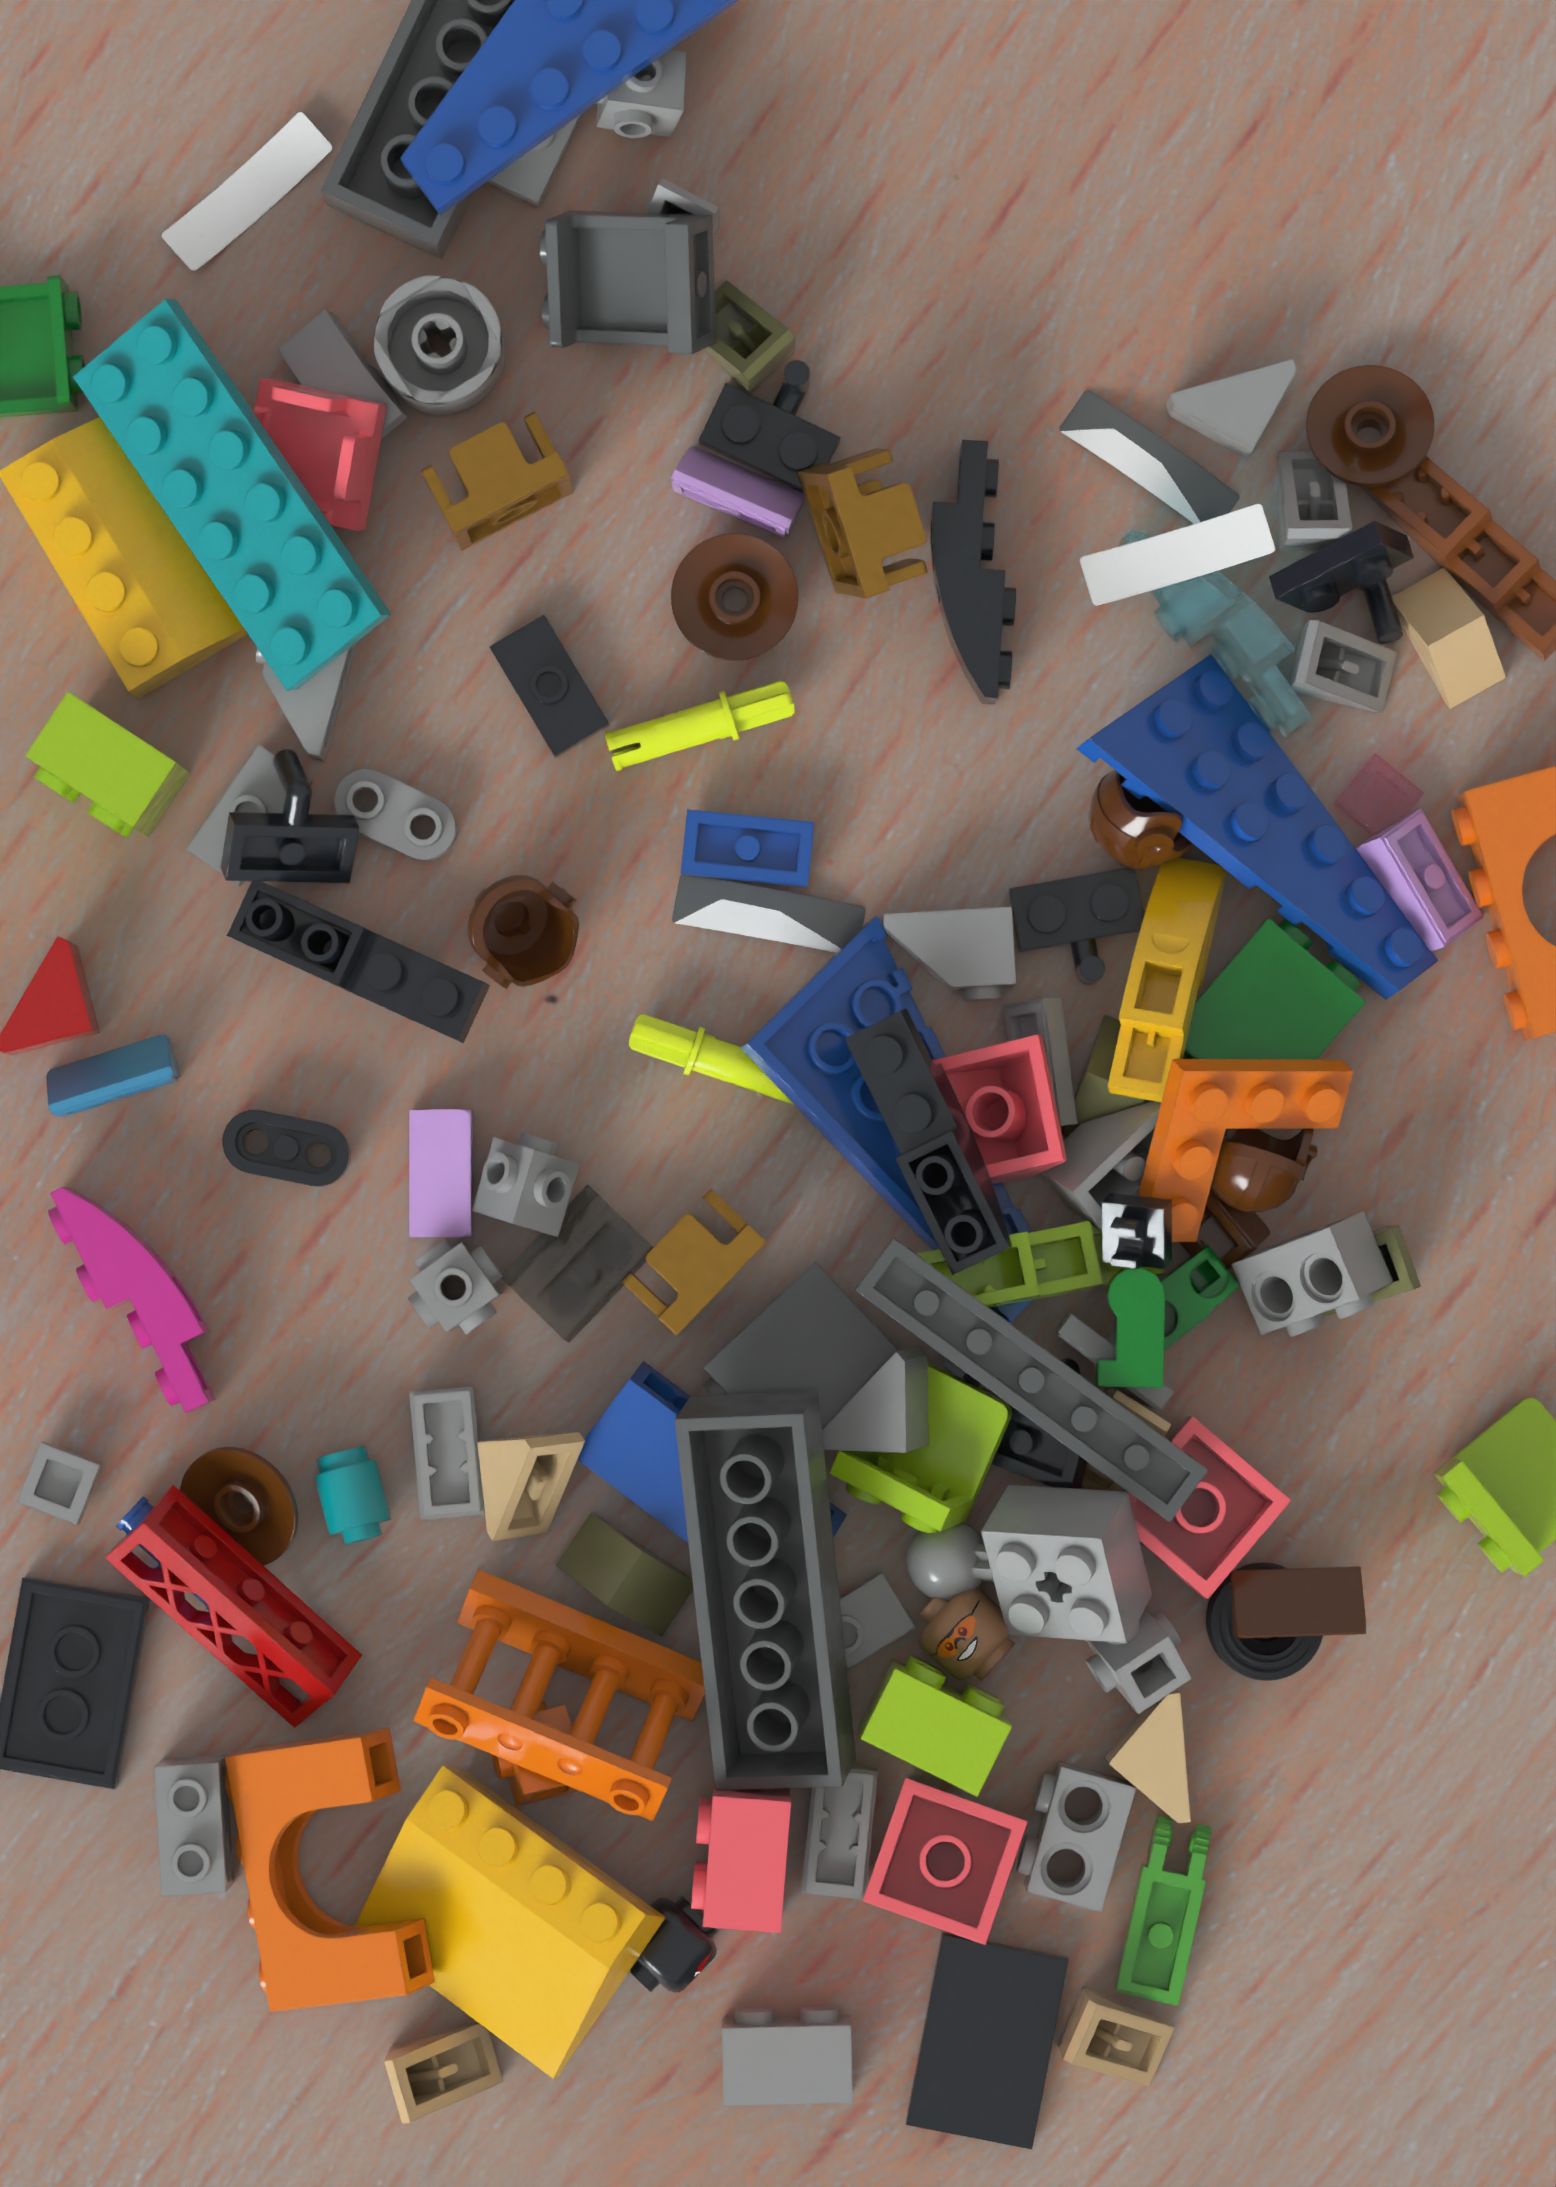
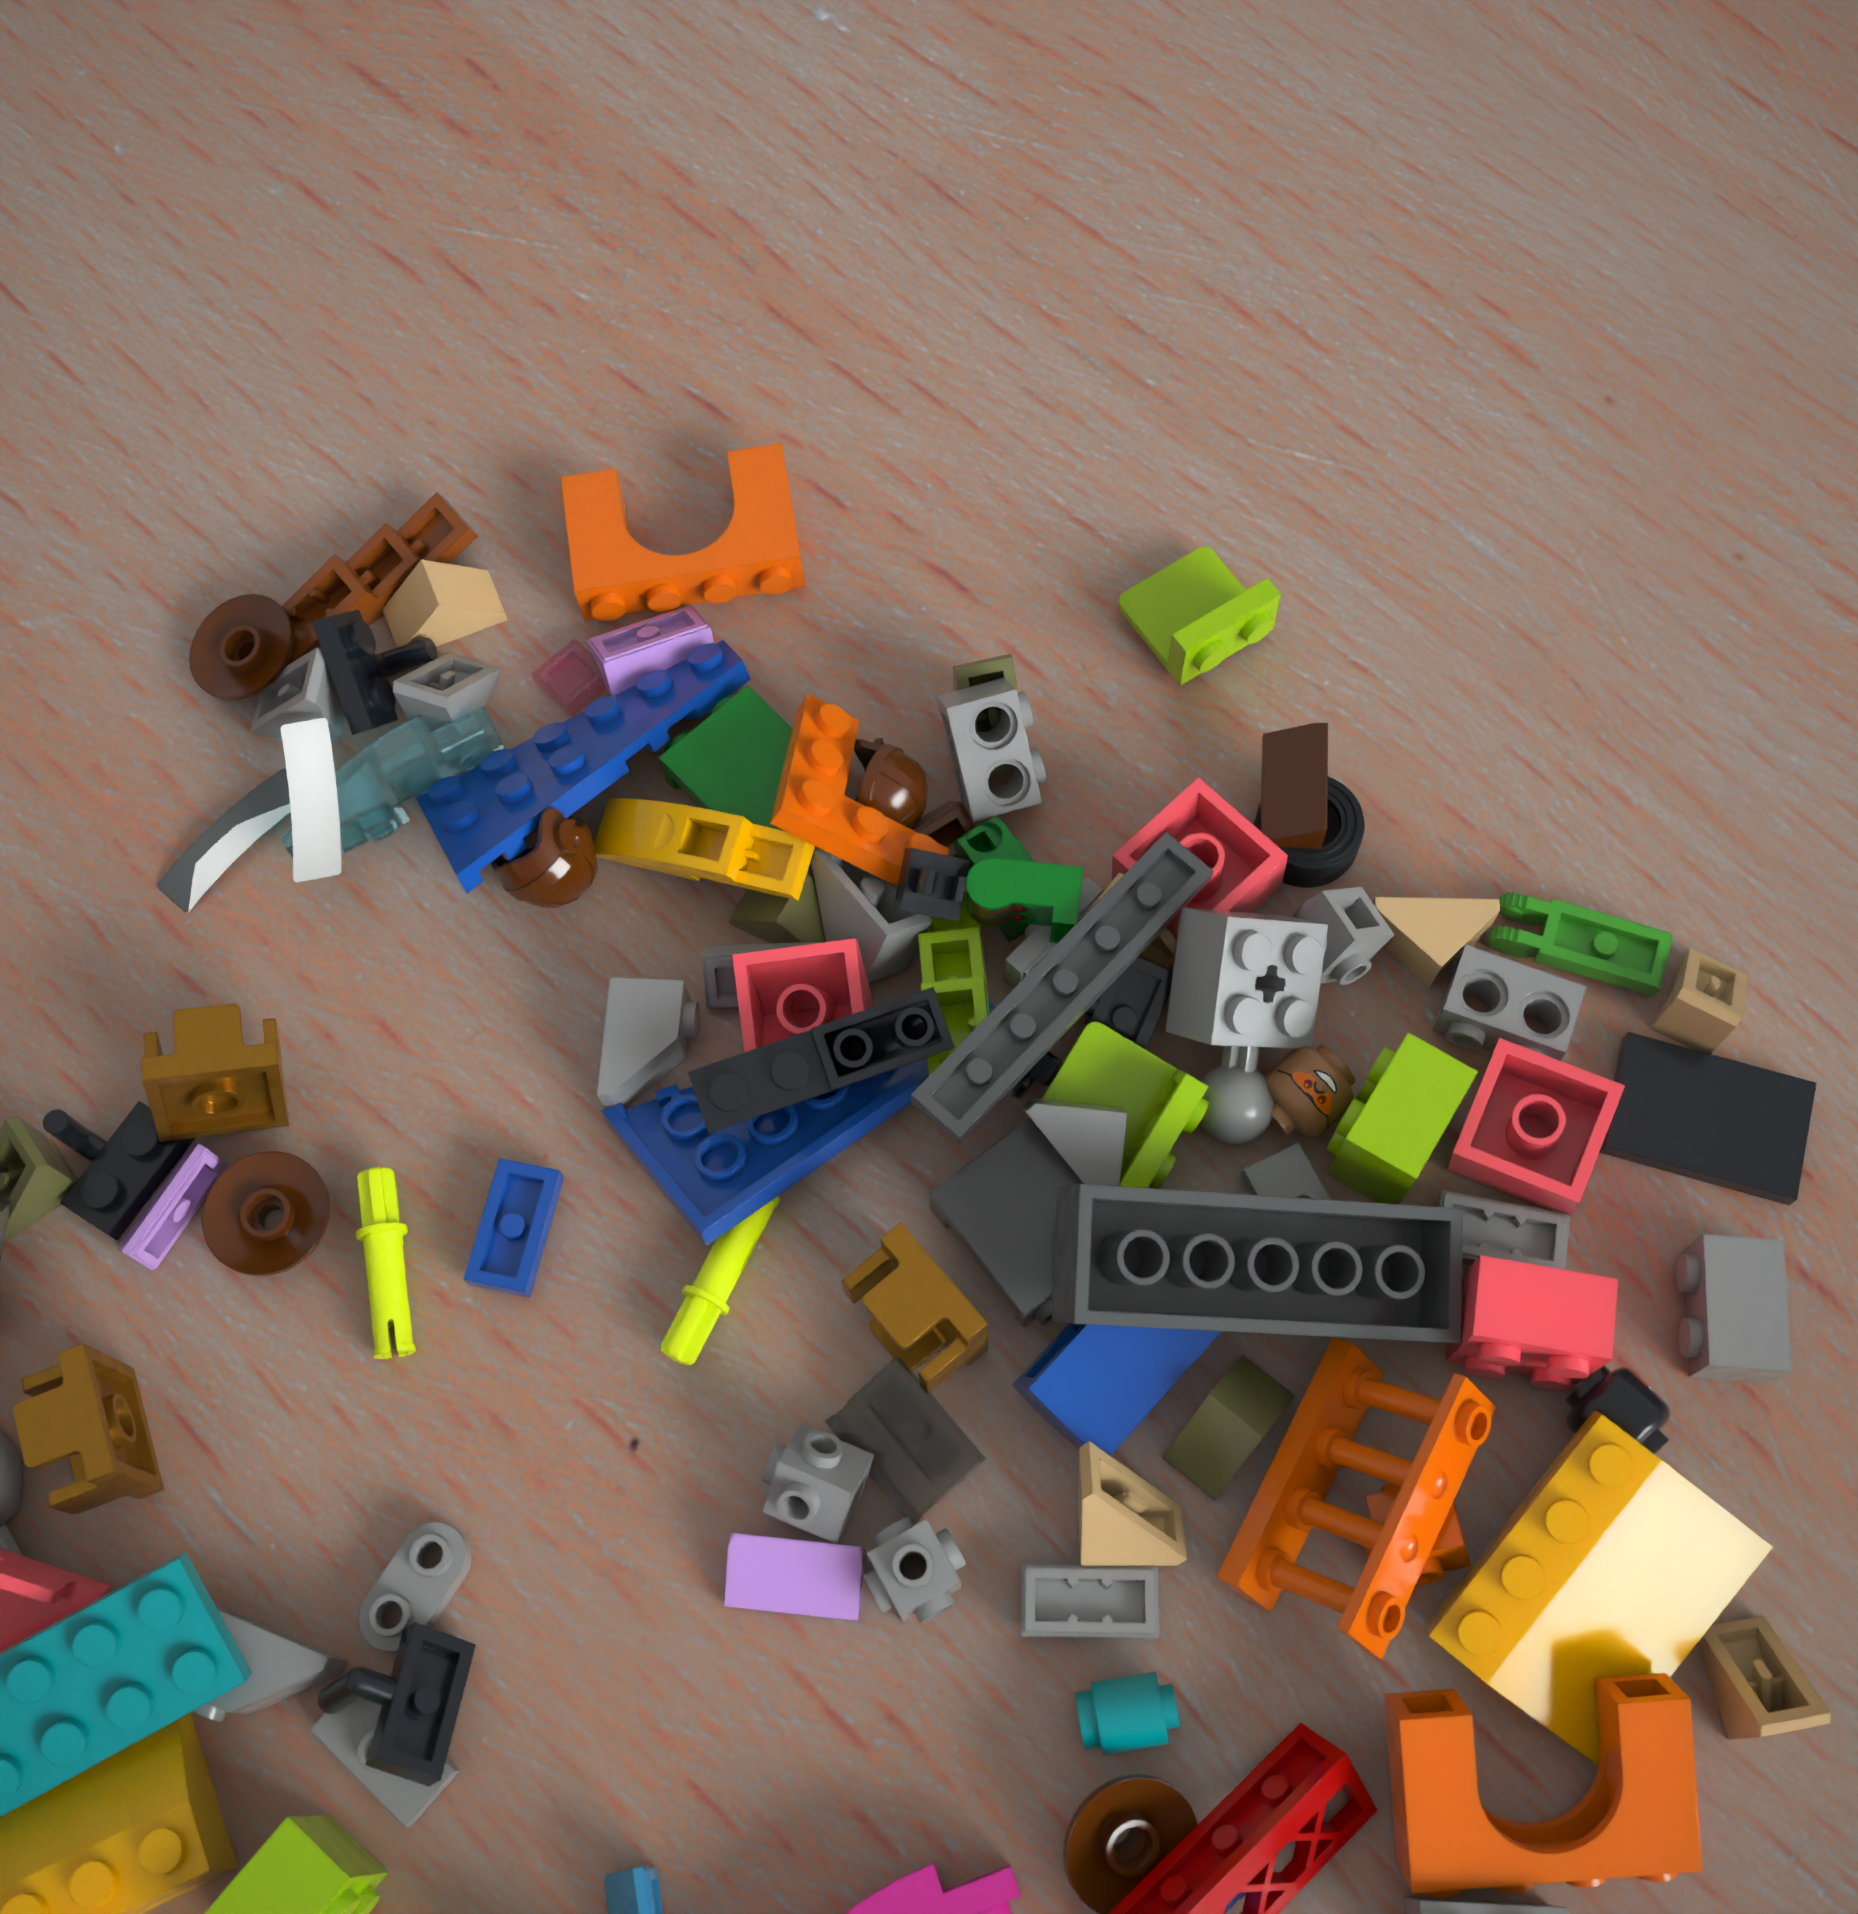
camera: 75 degrees left, 20 degrees down
black plate [222,1110,351,1187] -> none
black slope [227,881,490,1044] -> none
reddish brown cap [468,875,579,989] -> none
black plate [490,615,610,758] -> none
dark grey sticker [672,875,865,953] -> none
black slope [930,439,1016,704] -> none
black plate [1008,867,1144,985] -> none
light grey slope [1166,359,1297,459] -> none

